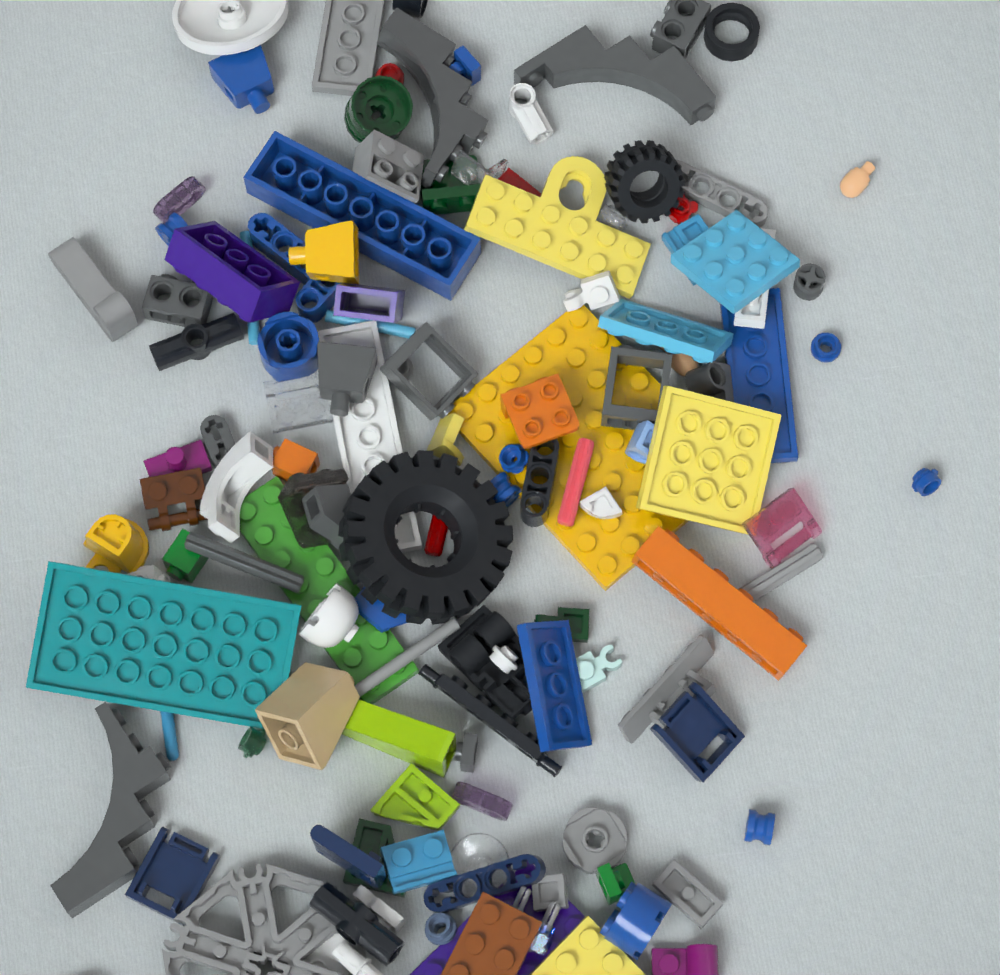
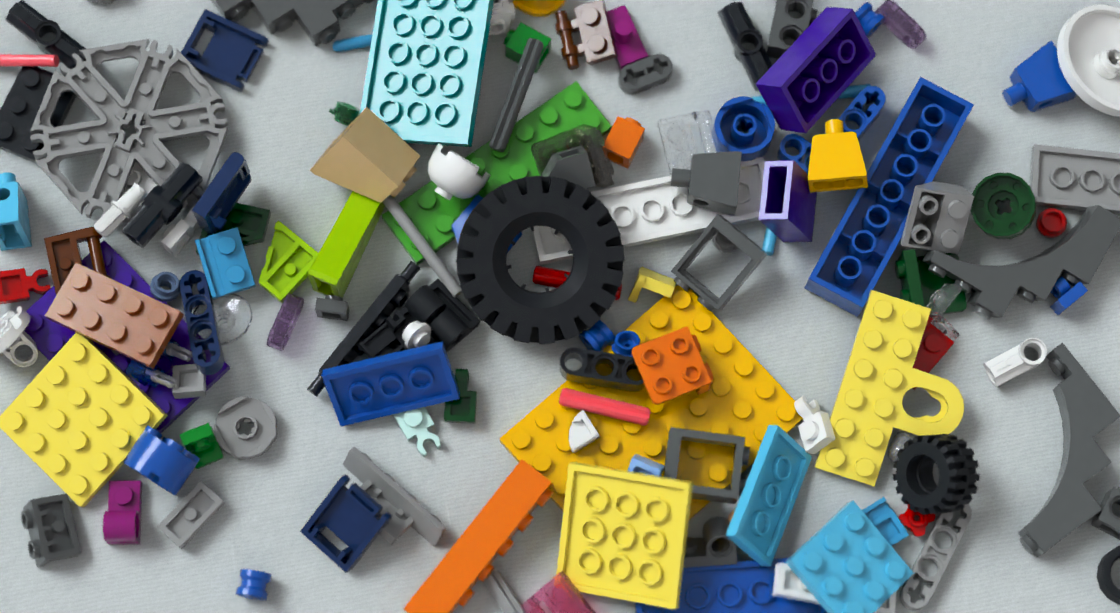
camera: 85 degrees right, 5 degrees up
white arch [199,431,273,543] -> none

